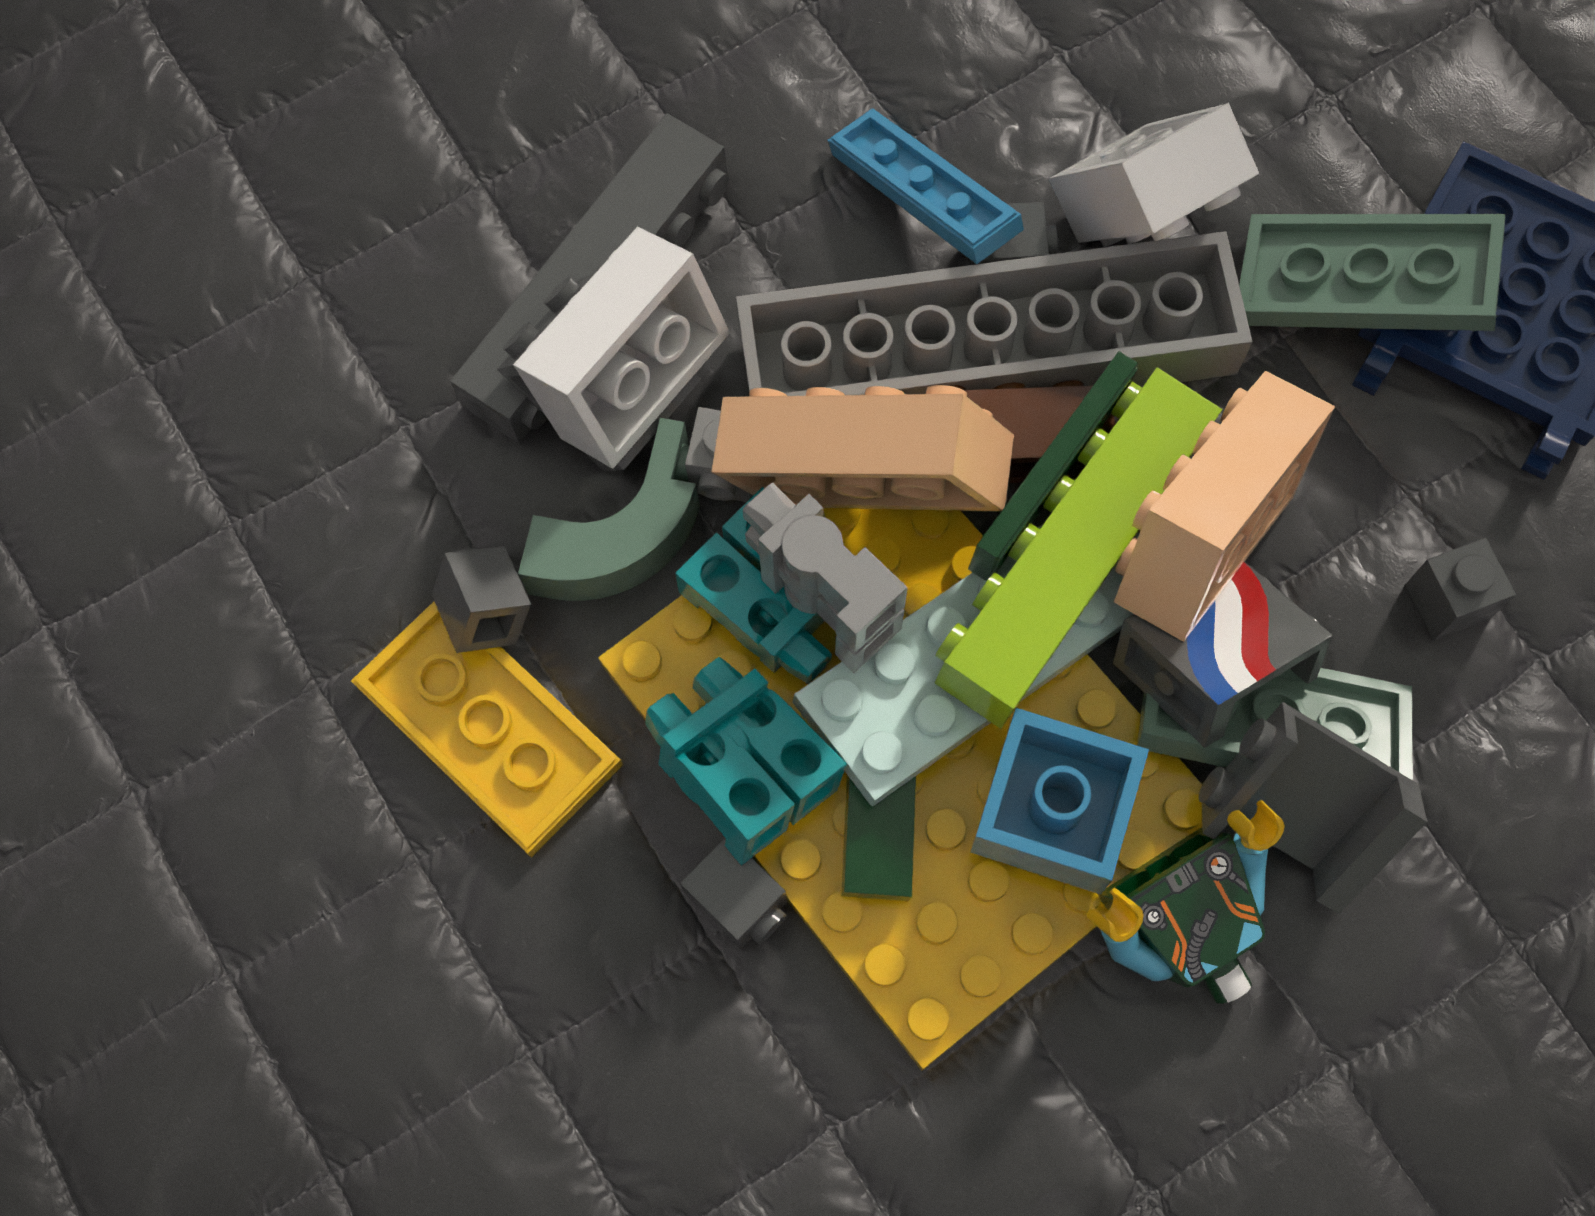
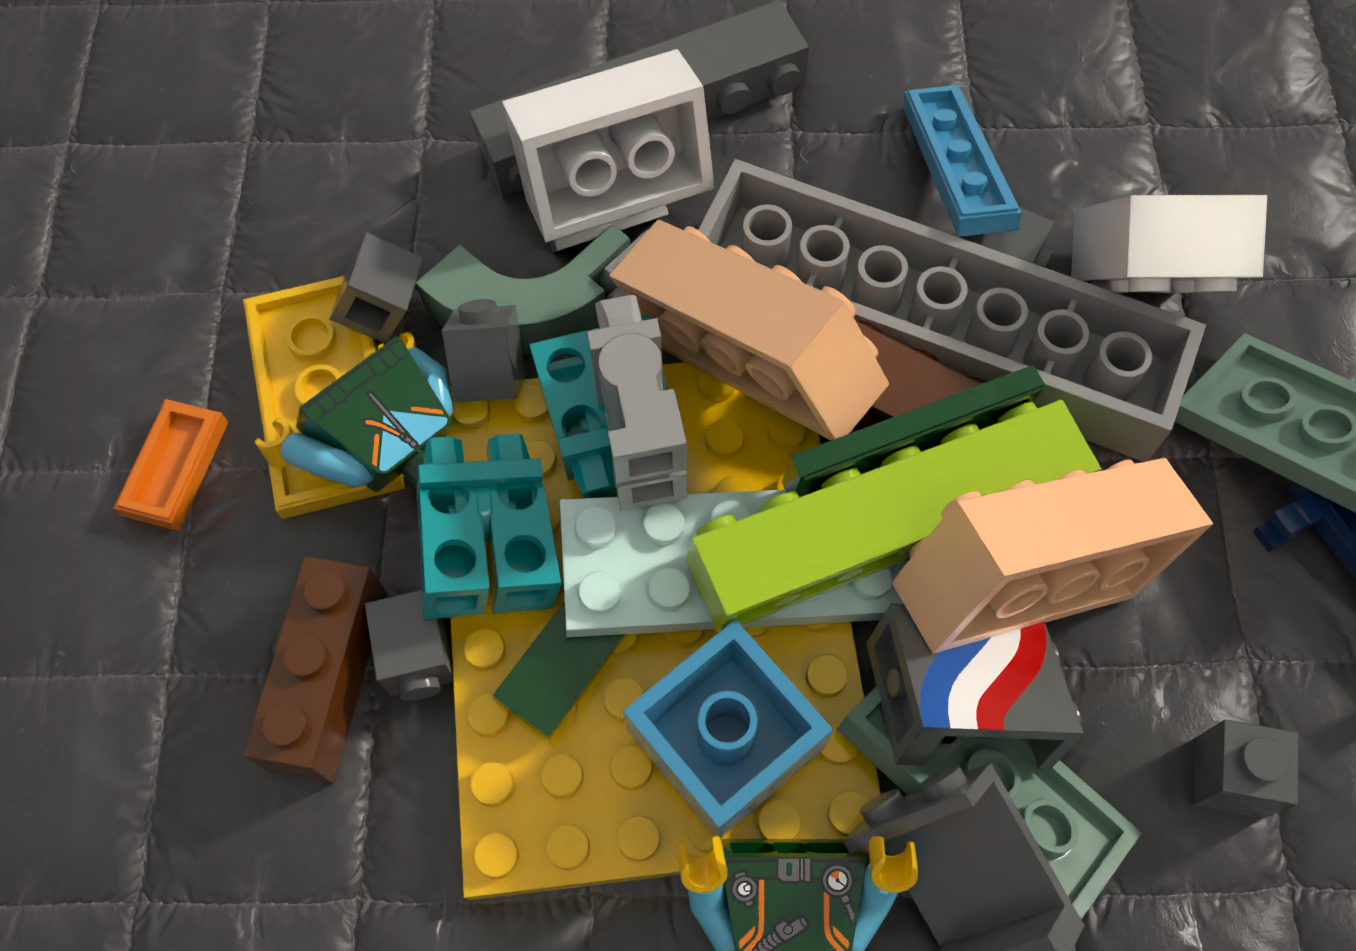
camera: 30 degrees right, 5 degrees down
none -> orange tile [113,399,229,531]
none -> reddish brown brick [243,556,387,784]
none -> torso [255,332,453,492]
none -> dark grey brick [442,299,525,402]

